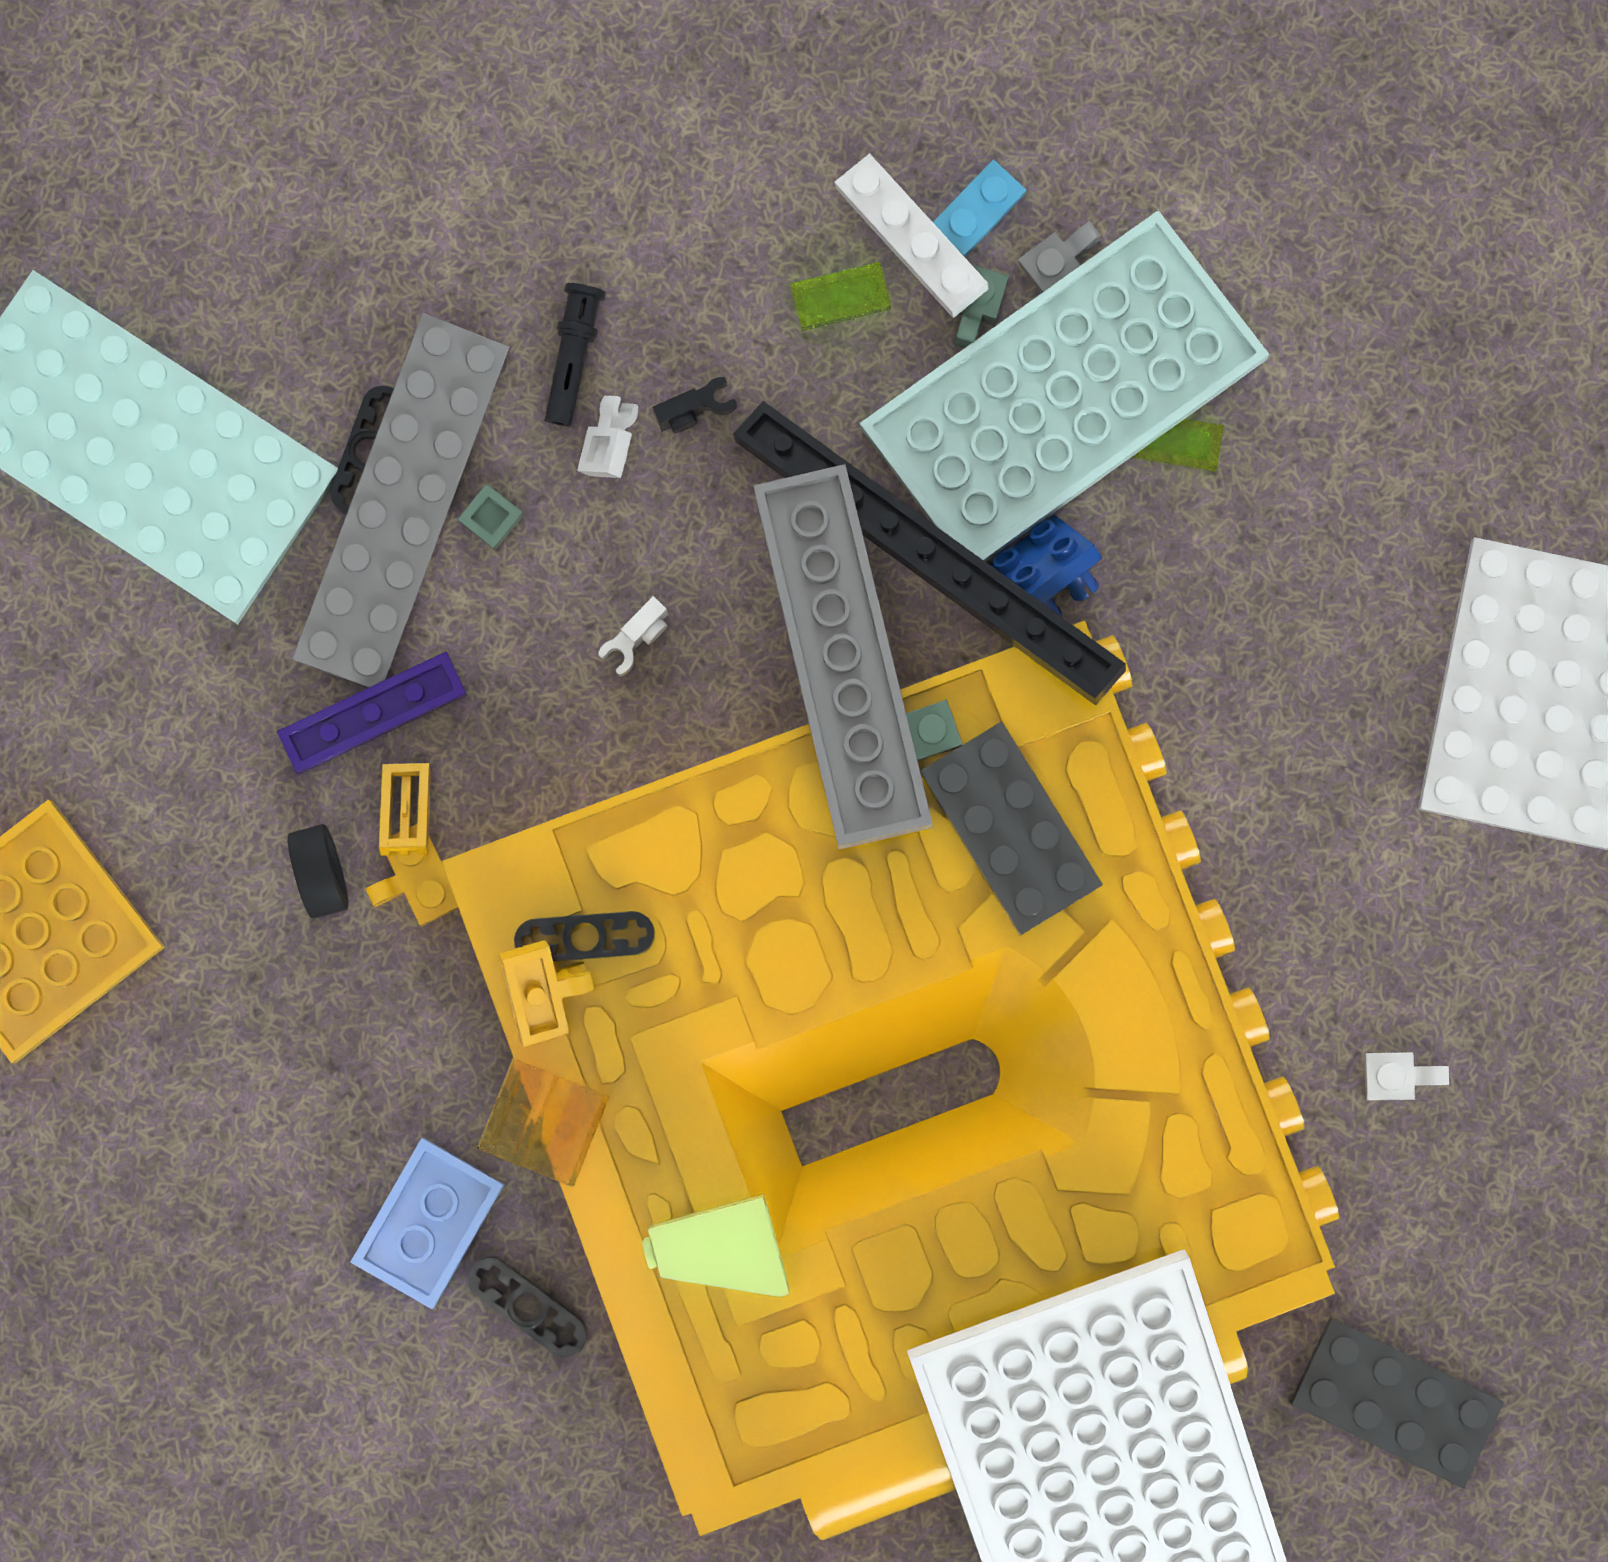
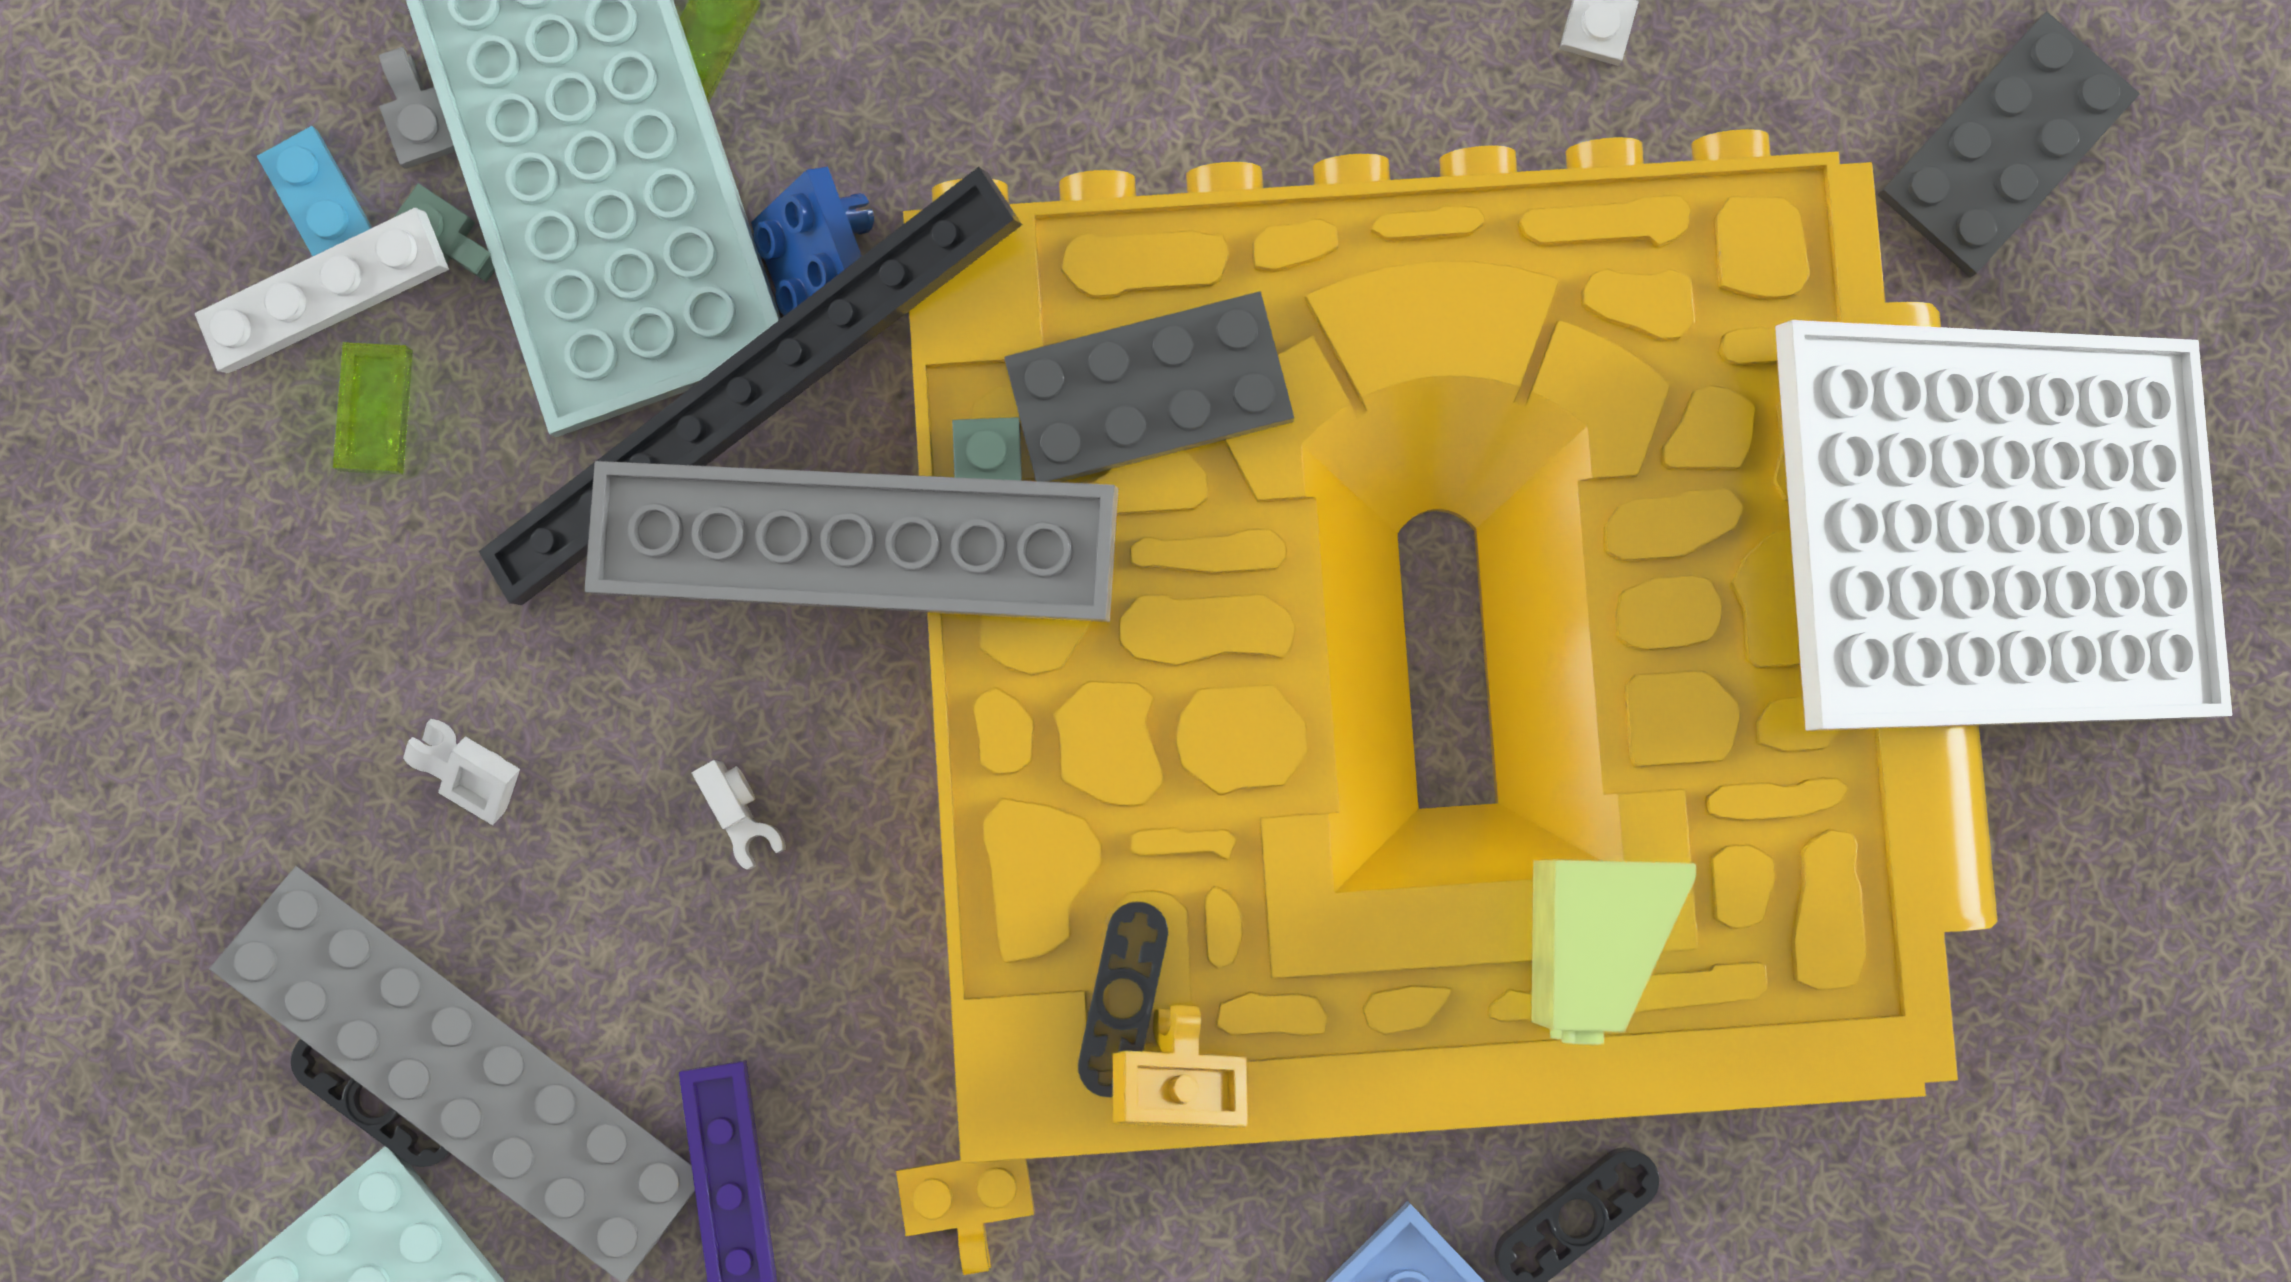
camera: 80 degrees left, 0 degrees up
yellow tile [379,763,431,856] -> none
sand green plate [457,483,524,551] -> none
clear yellow slope [477,1058,609,1186] -> none
black pin [544,283,606,427] -> none
black plate [652,377,737,433] -> none

